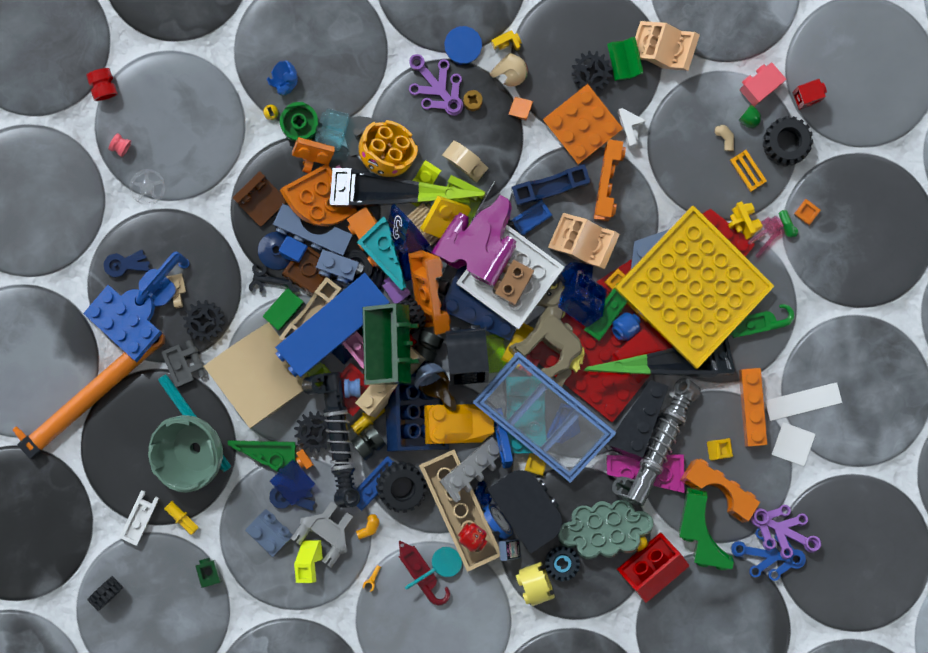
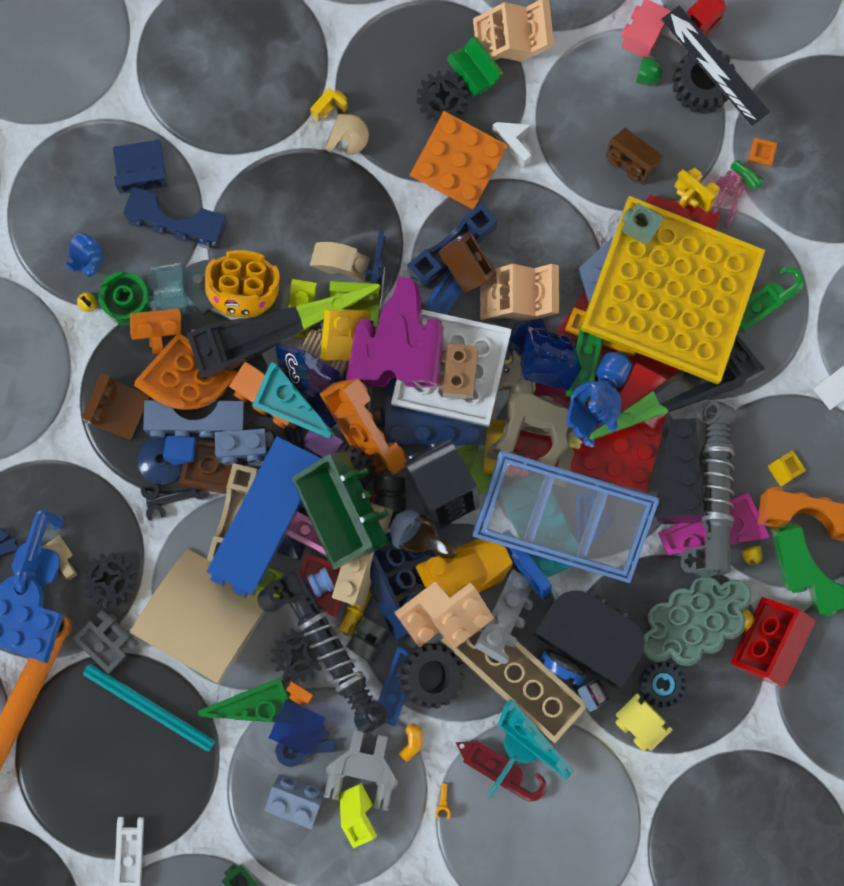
camera: 15 degrees left, 5 degrees down
sand green piece [148,415,223,493] -> none
yellow axle [164,501,198,535] -> none
green panel [263,288,305,332] -> none
medium lavender plant [409,54,463,116] -> none
blue tile [444,26,482,65] -> none
red head [458,523,488,552] -> none
pearl gold wheel [463,90,482,111] -> none
clear blue arm [474,480,492,506] -> none
orange slope [508,97,533,121] -> none
yellow tile [524,453,546,476] -> none
orange piece [594,139,626,222] -> none
tan arm [715,125,734,151] -> none
light orange tile [729,150,767,192] -> none
orange brick [739,368,767,447] -> none
none -> dark blue bracket [113,139,167,194]
none -> dark blue arch [123,187,227,249]
none -> dark blue piece [366,229,387,284]
none -> light nougat bracket [394,582,494,649]
none -> reddish brown brick [439,231,496,293]
none -> teal wing [497,698,573,780]
none -> blue piece [566,380,621,447]
none -> reddish brown slope [605,127,663,185]
none -> sand green brick [621,203,663,246]
none -> black sticker [661,5,770,126]
none -> yellow hinge [741,546,763,565]

